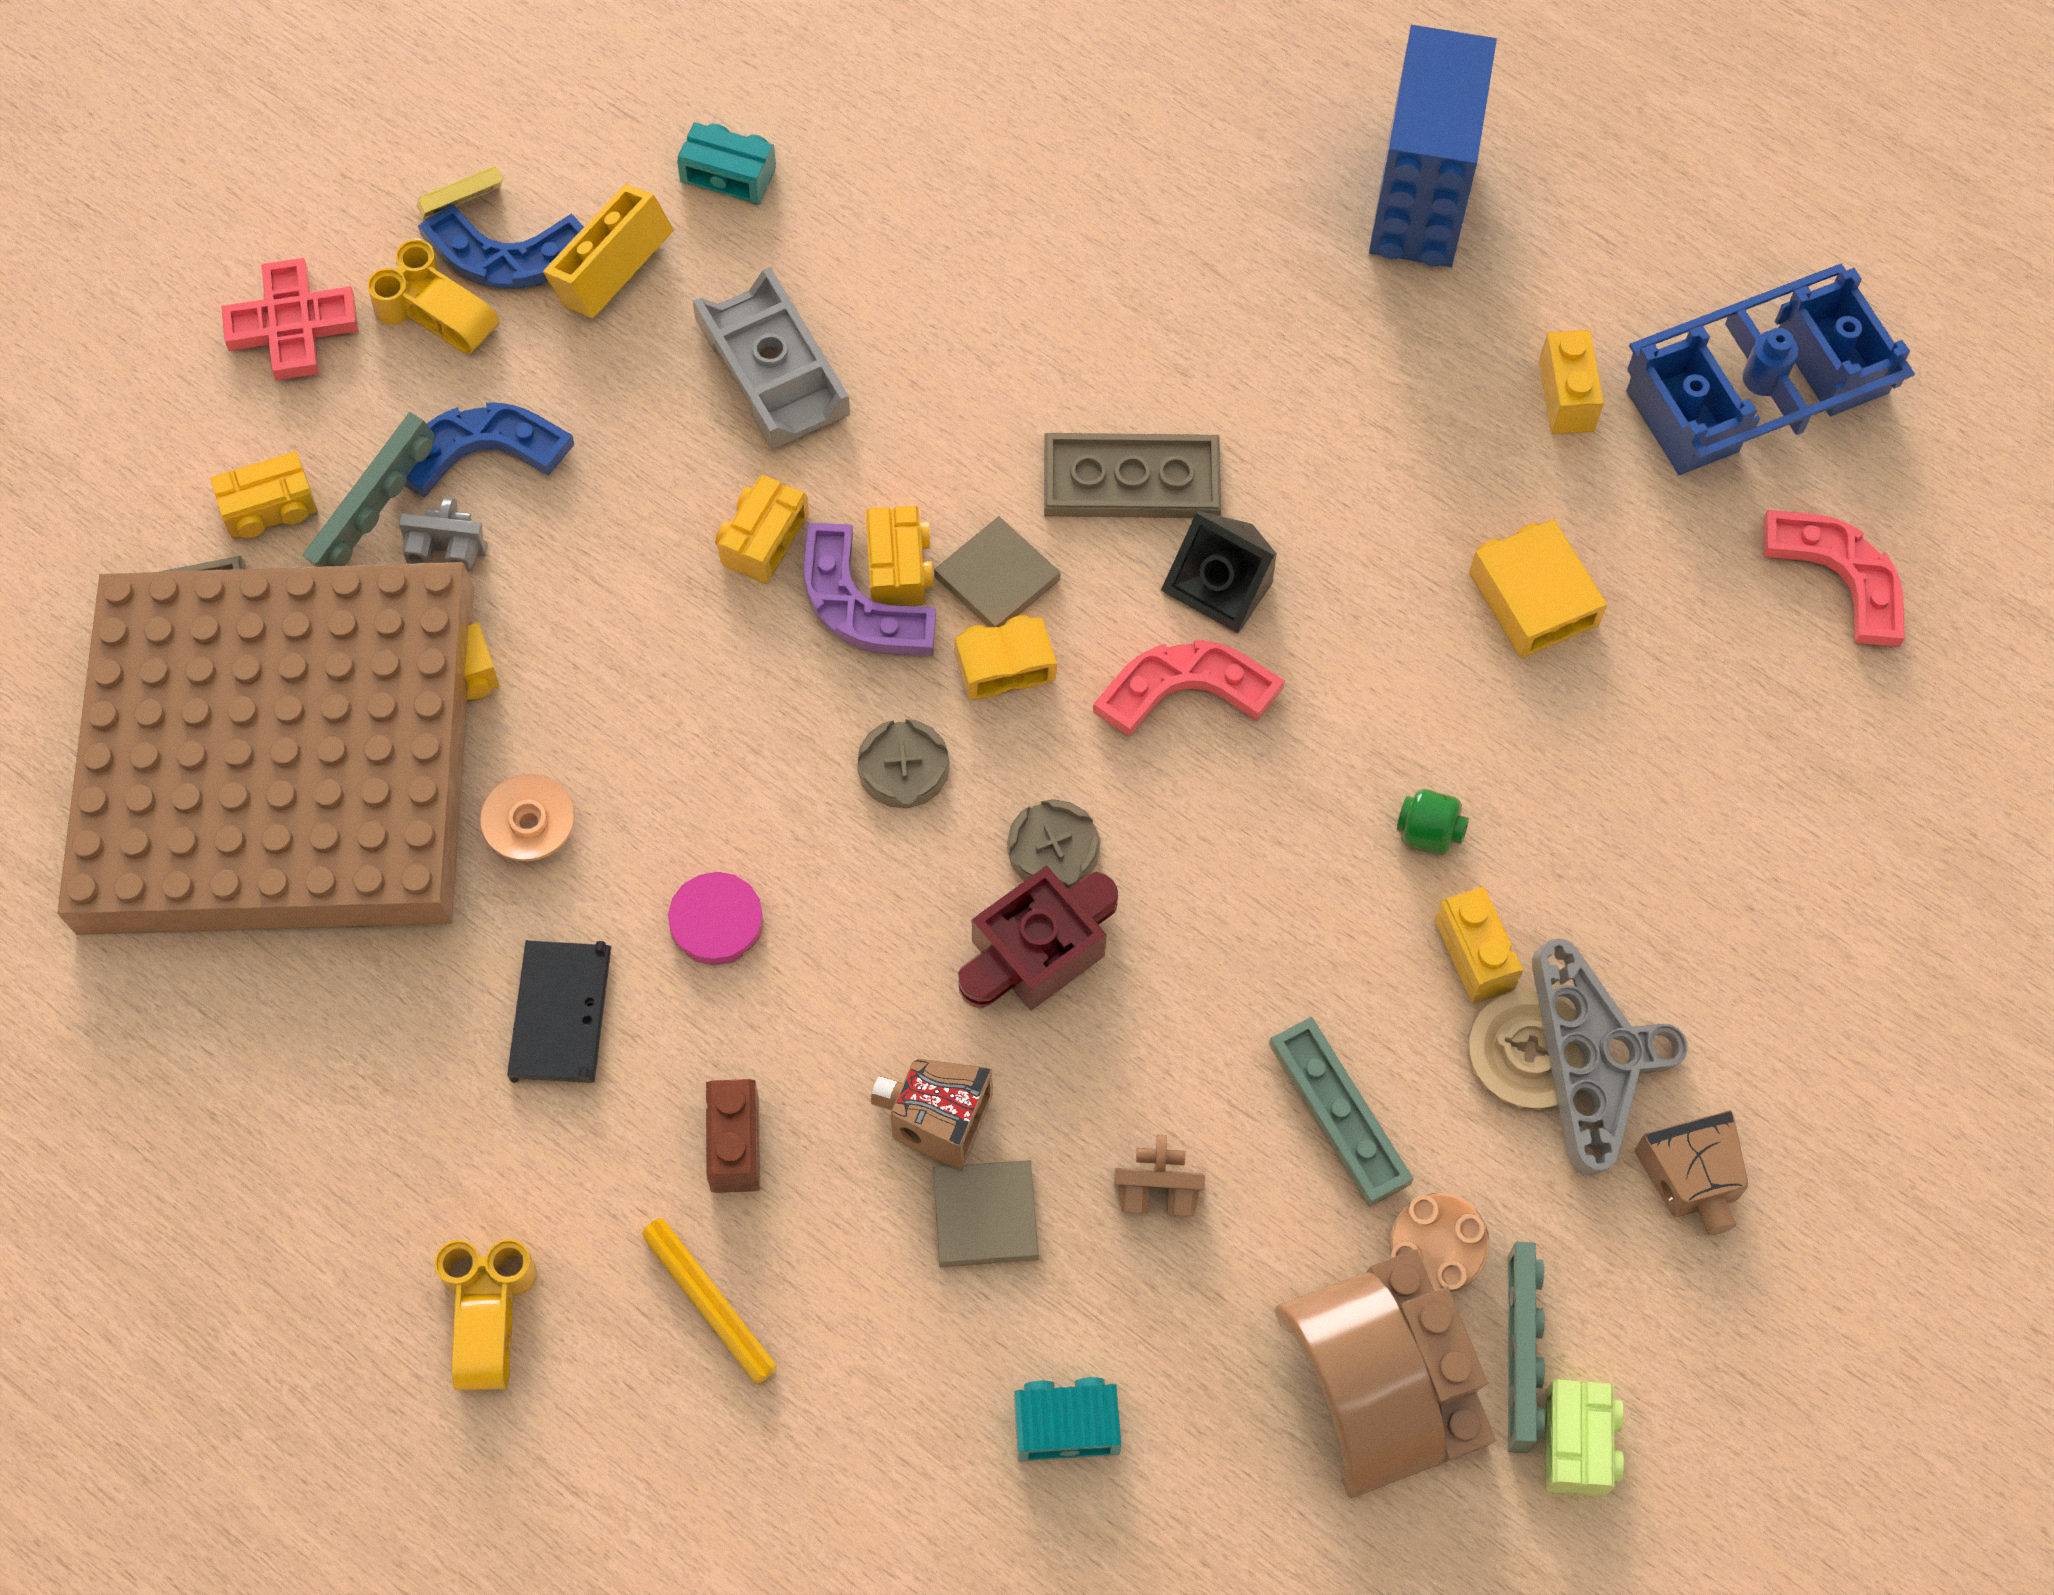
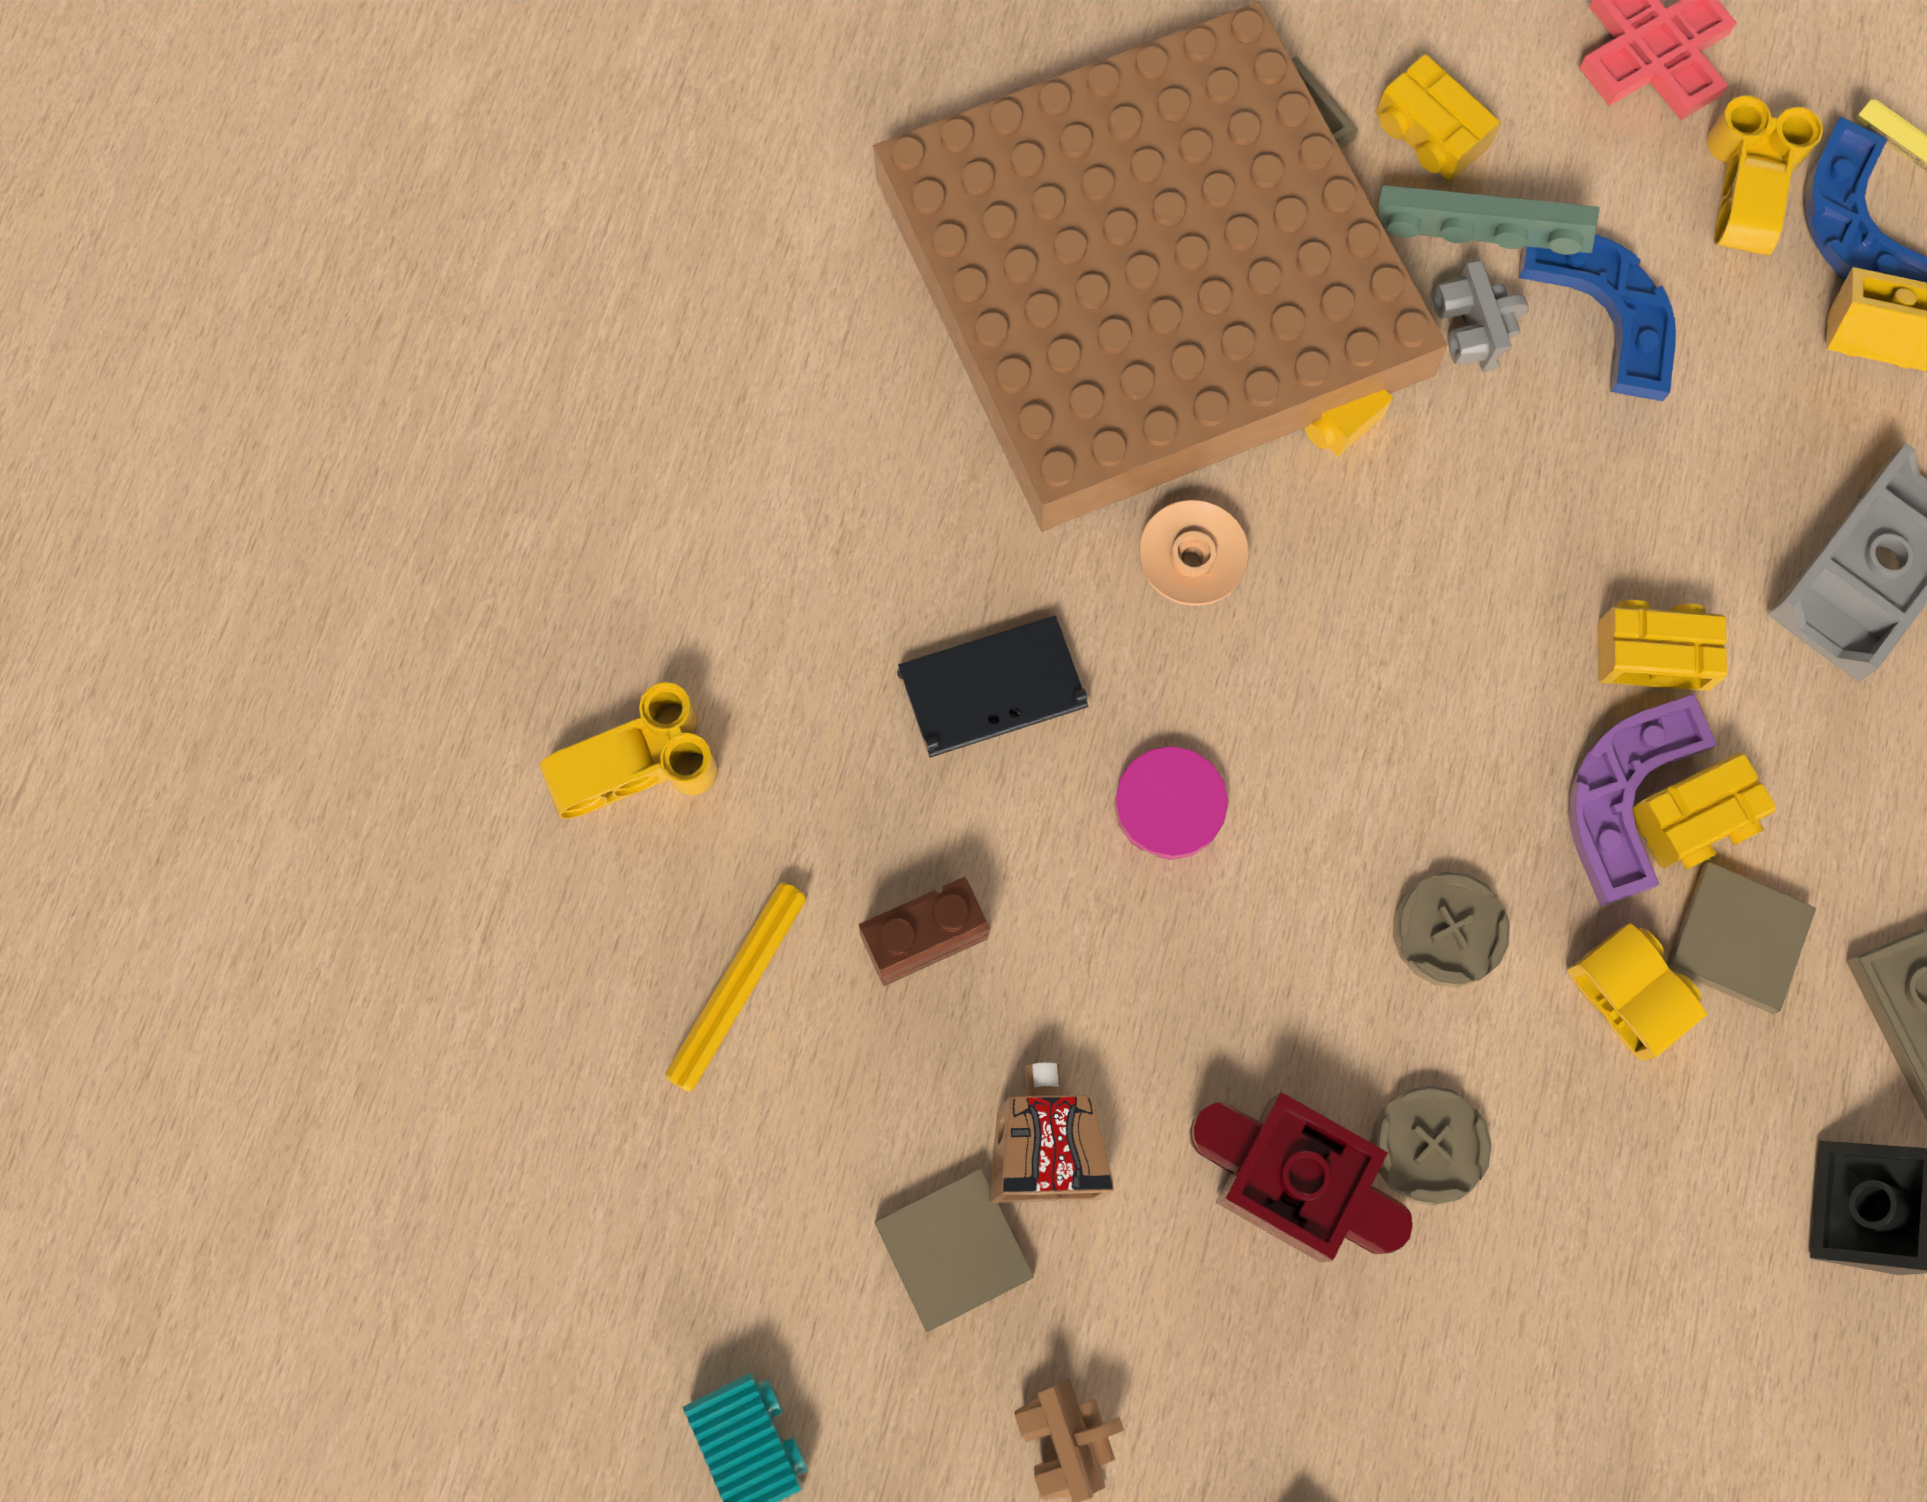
camera: 65 degrees right, 10 degrees up
coral plate [1093,640,1285,737] -> none

